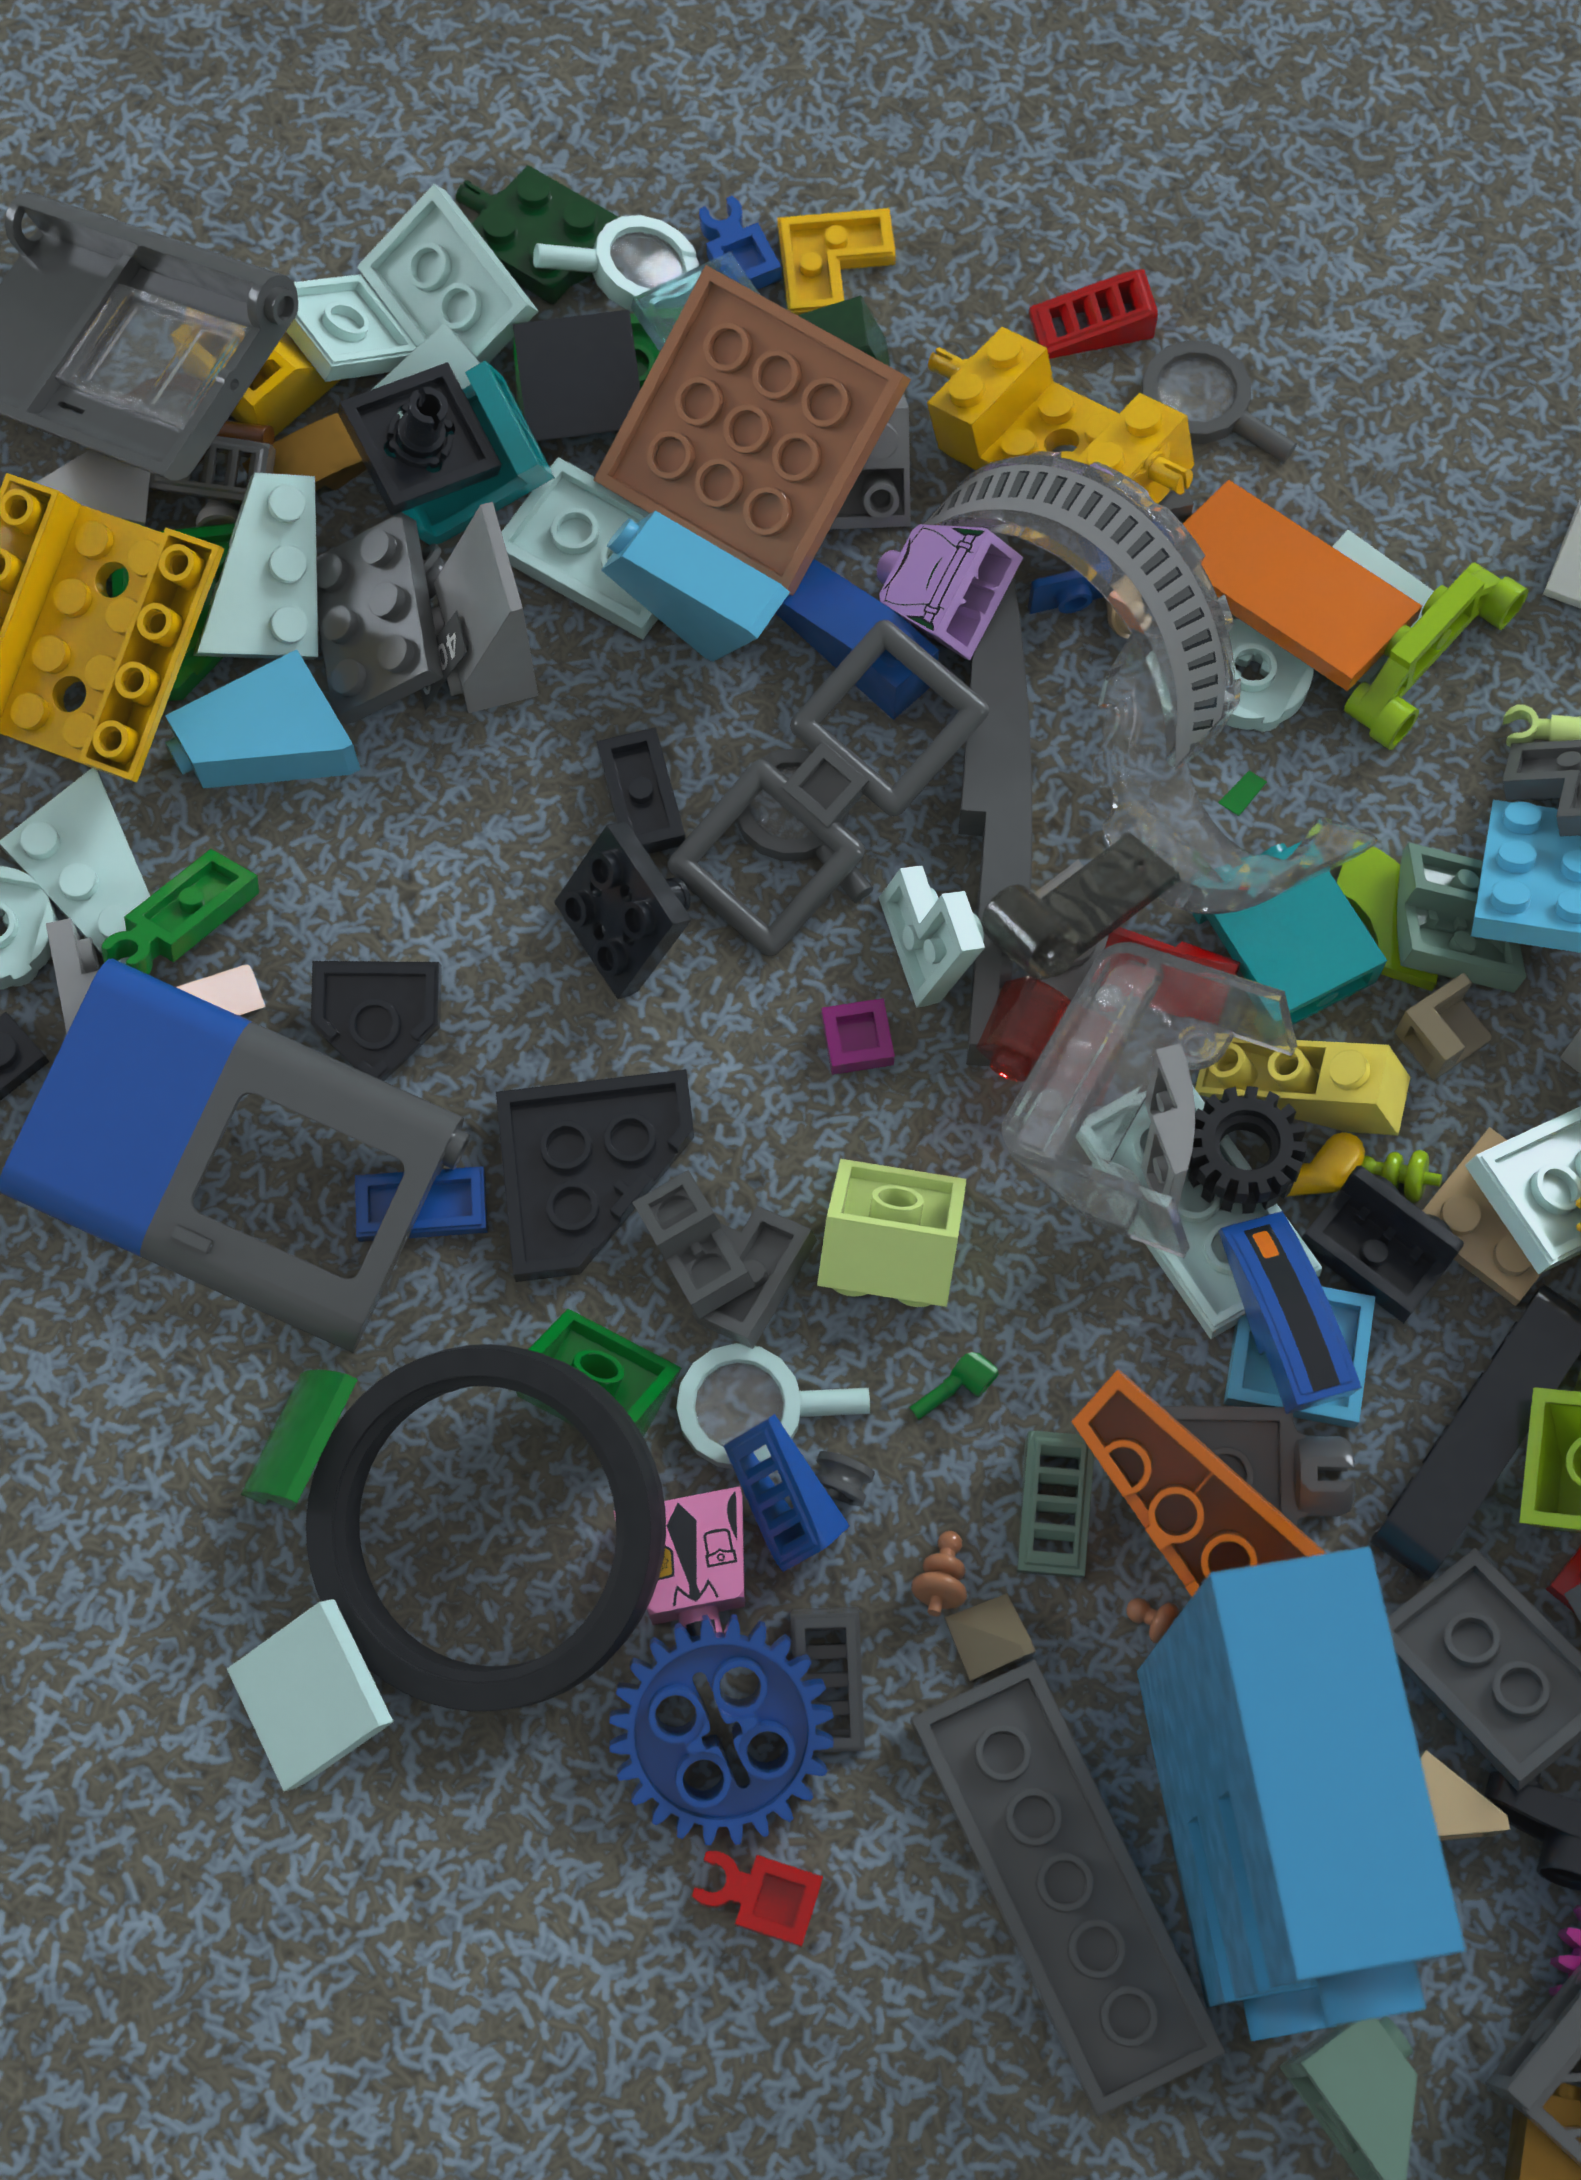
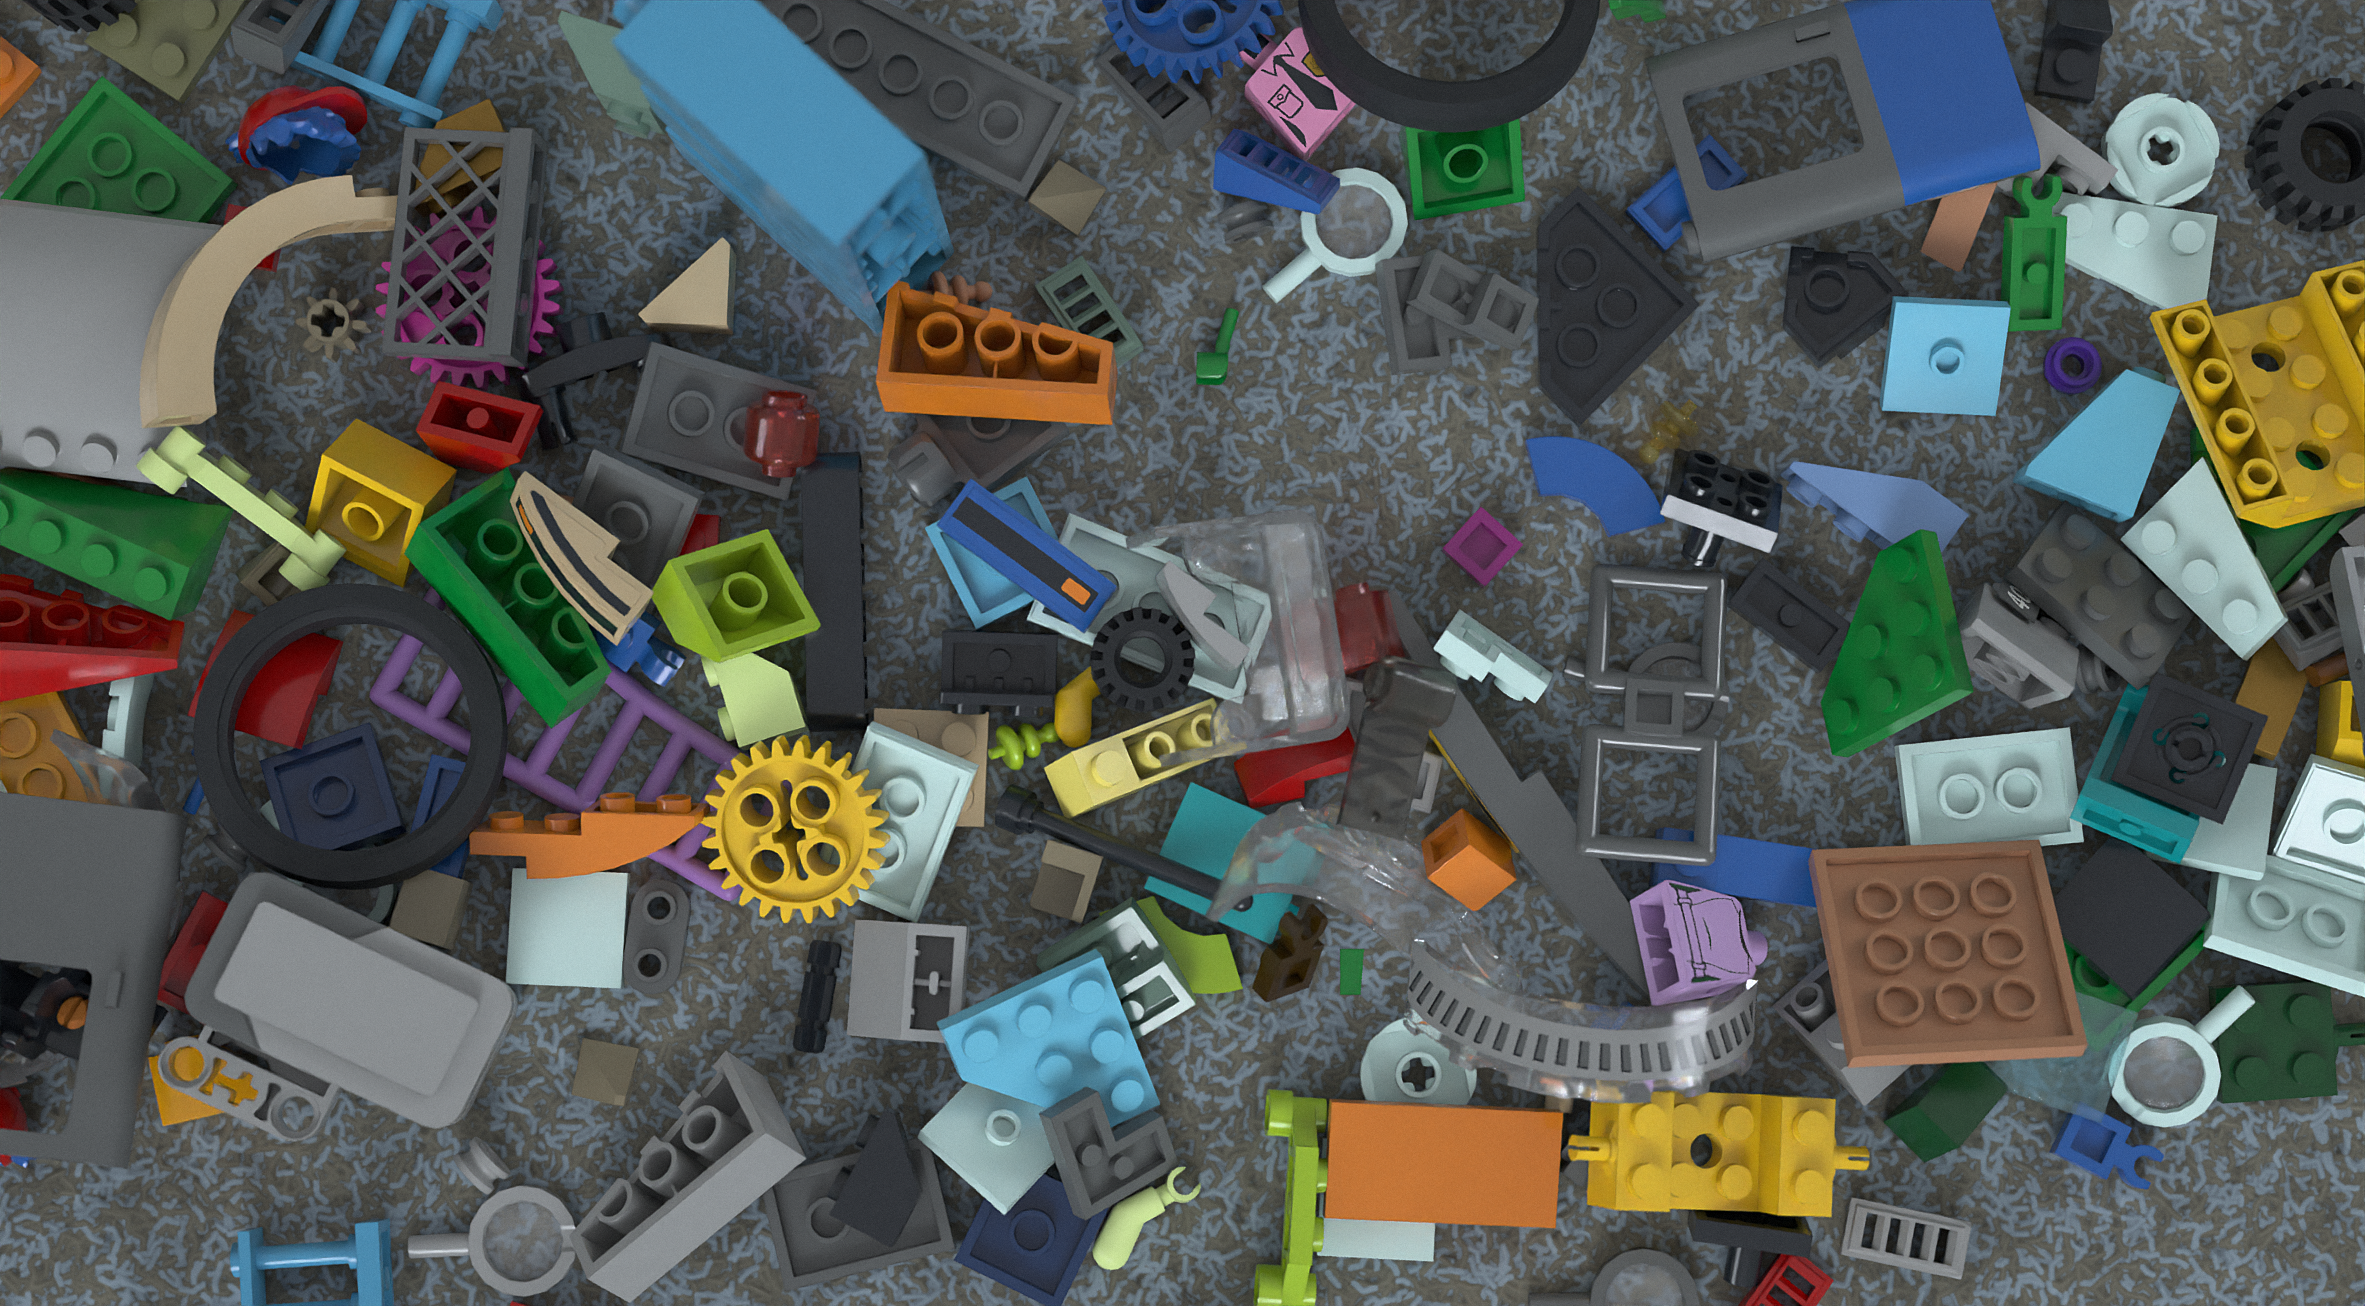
camera: 140 degrees right, 15 degrees up
medium azure slope [601,510,790,662] -> none
yellow tile [777,208,896,315] -> none
yellowish green slope [817,1159,967,1307] -> none
nougat hair [911,1531,967,1617] -> none
none -> clear red head [743,390,820,478]
none -> black piece [995,784,1254,912]
none -> dark brown plate [1252,903,1328,1003]
none -> orange panel [1421,808,1517,911]
none -> blue tile [1524,436,1665,537]
none -> clear yellow hair [1639,399,1699,464]
none -> black tile [1688,1209,1813,1287]
none -> medium blue slope [1780,461,1969,553]
none -> green plate [1820,529,1974,758]
none -> light grey slope [1839,1197,1971,1279]
none -> medium azure plate [1880,296,2011,416]
none -> dark purple plate [2043,337,2102,395]

